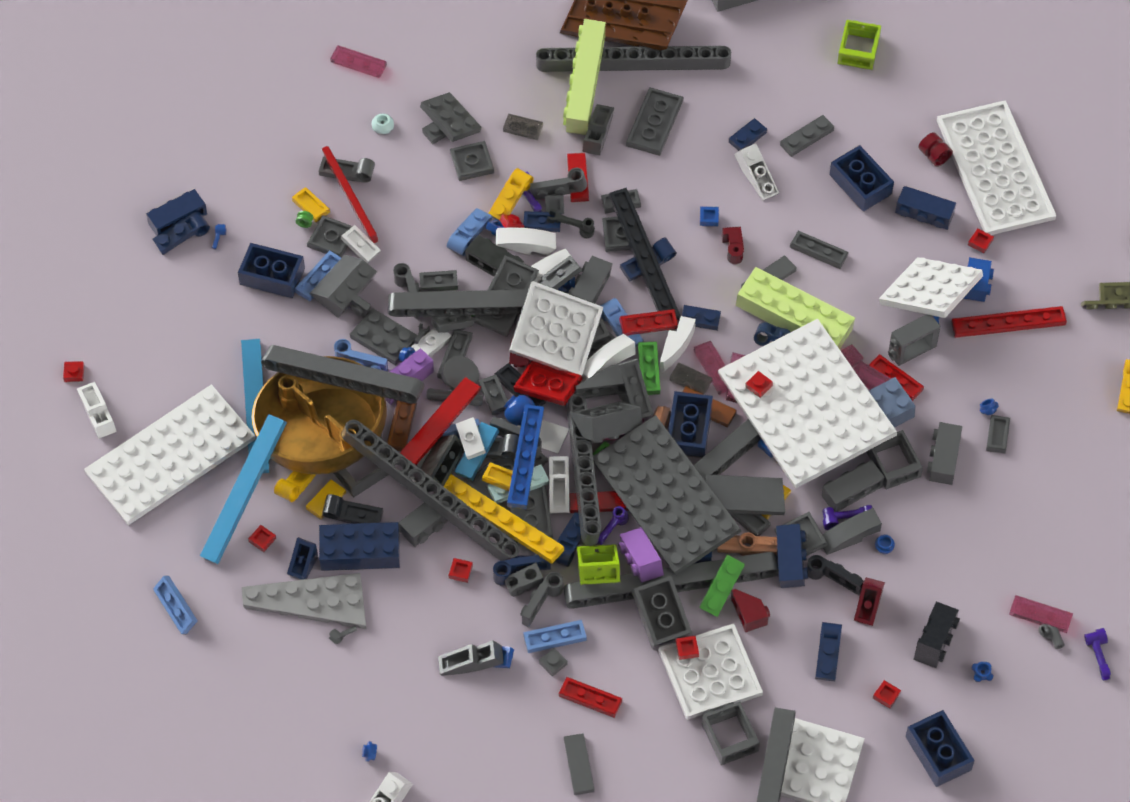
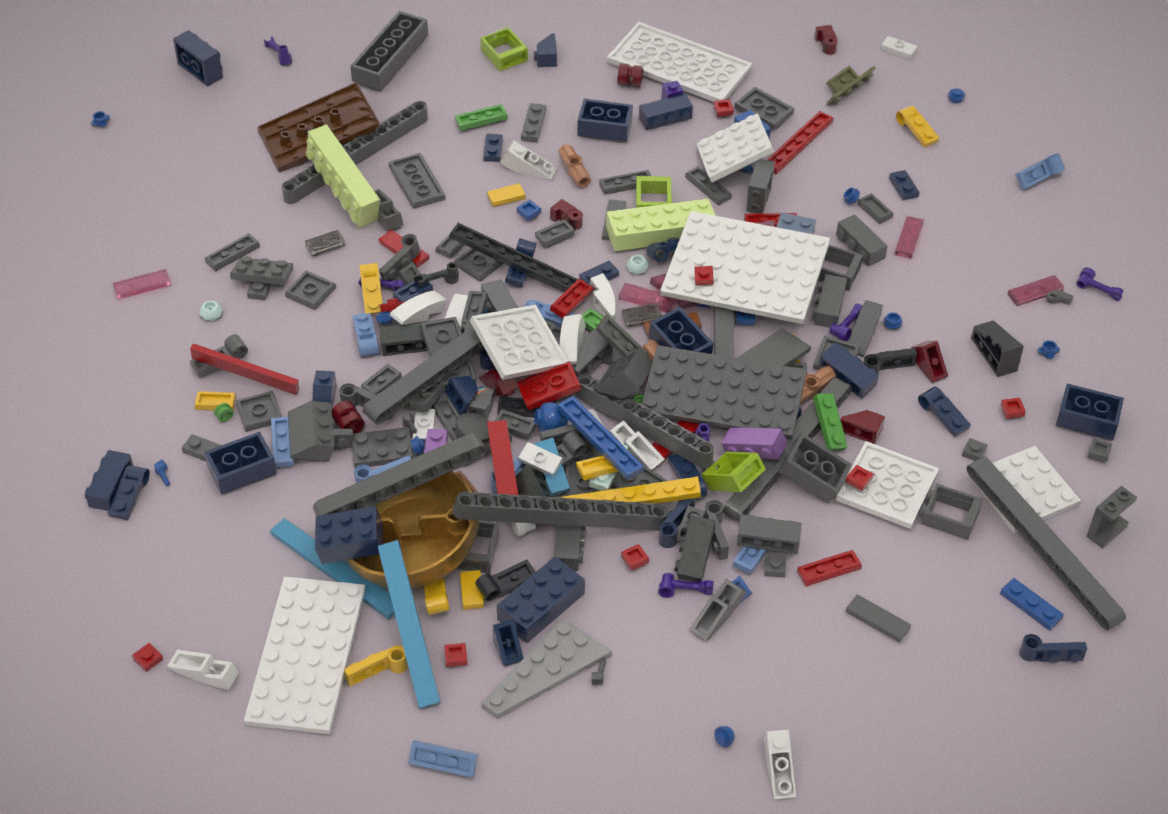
camera: 45 degrees left, 10 degrees down
white plate [341,225,381,263] -> none
none -> dark grey plate [182,434,221,461]
none -> dark grey tile [205,233,260,272]
none -> dark blue slope [312,370,337,410]
none -> dark blue brick [315,506,383,564]
none -> dark red wheel [331,401,365,433]
none -> yellow plate [344,645,408,687]
none -> dark blue slope [445,376,478,416]
none -> bright green plate [455,104,508,131]
none -> dark grey leg [469,386,496,419]
none -> yellow tile [487,183,526,207]
none -> dark blue slope [534,33,557,67]
none -> dark grey plate [535,219,574,248]
none -> nougat piece [558,144,591,188]
none -> light aqua plate [626,255,649,275]
none -> lime window [636,176,672,208]
none -> dark purple brick [658,573,714,598]
none -> dark purple brick [661,80,683,99]
none -> pearl dark grey brick [674,515,716,582]
none -> dark grey tile [685,166,732,205]
none -> dark grey plate [734,87,794,130]
none -> dark grey brick [737,514,802,554]
none -> dark blue plate [889,170,919,201]
none -> clear pink tile [894,216,924,259]
none -> dark grey plate [962,438,988,461]
none -> dark grey plate [1088,438,1112,463]

